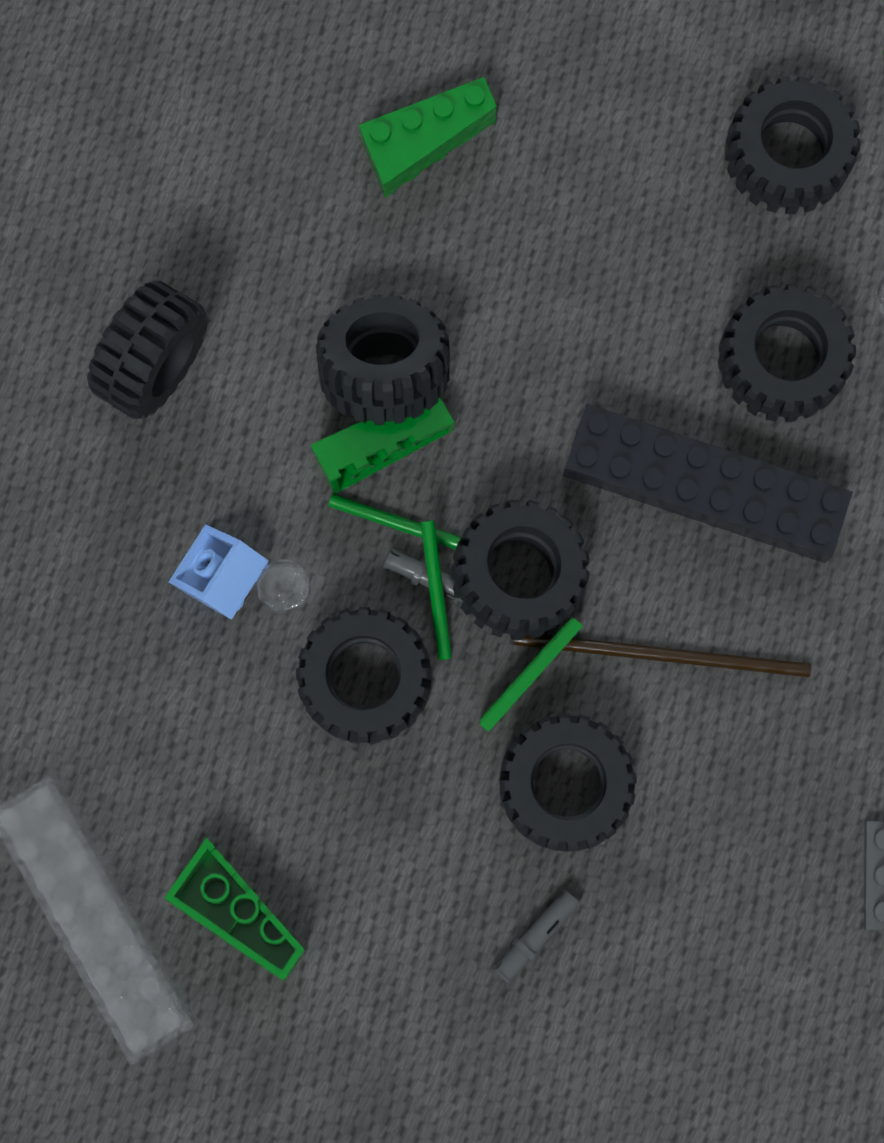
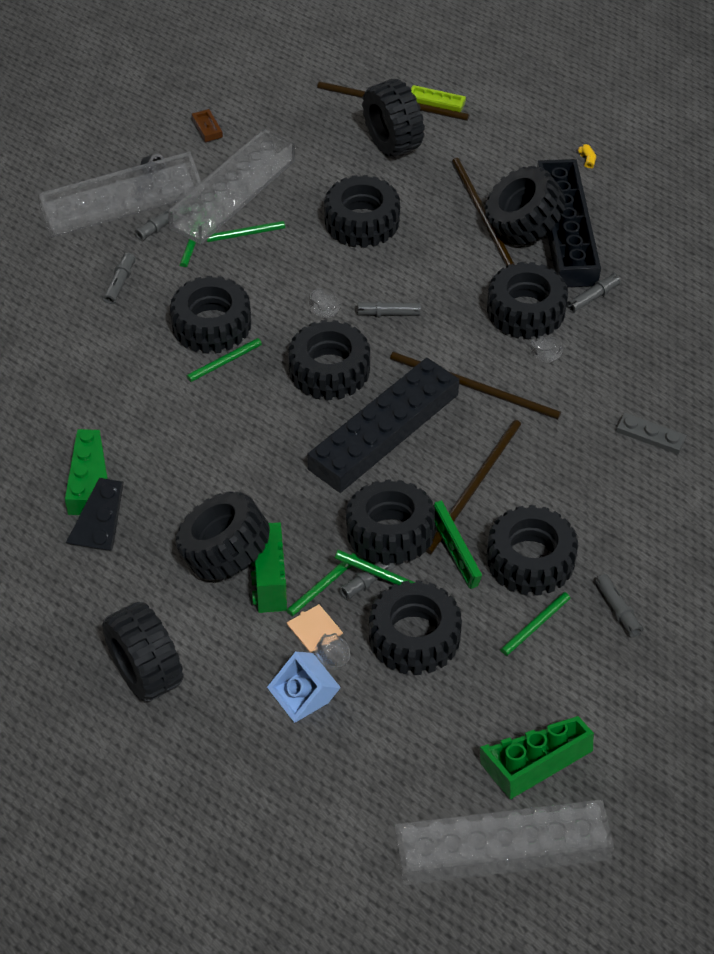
camera: 70 degrees left, 30 degrees down
none -> black wing [66,478,124,550]
none -> green bar [186,338,262,382]
none -> light nougat piece [287,604,343,653]
none -> dark brown piece [390,352,561,420]
none -> green bar [500,592,570,656]

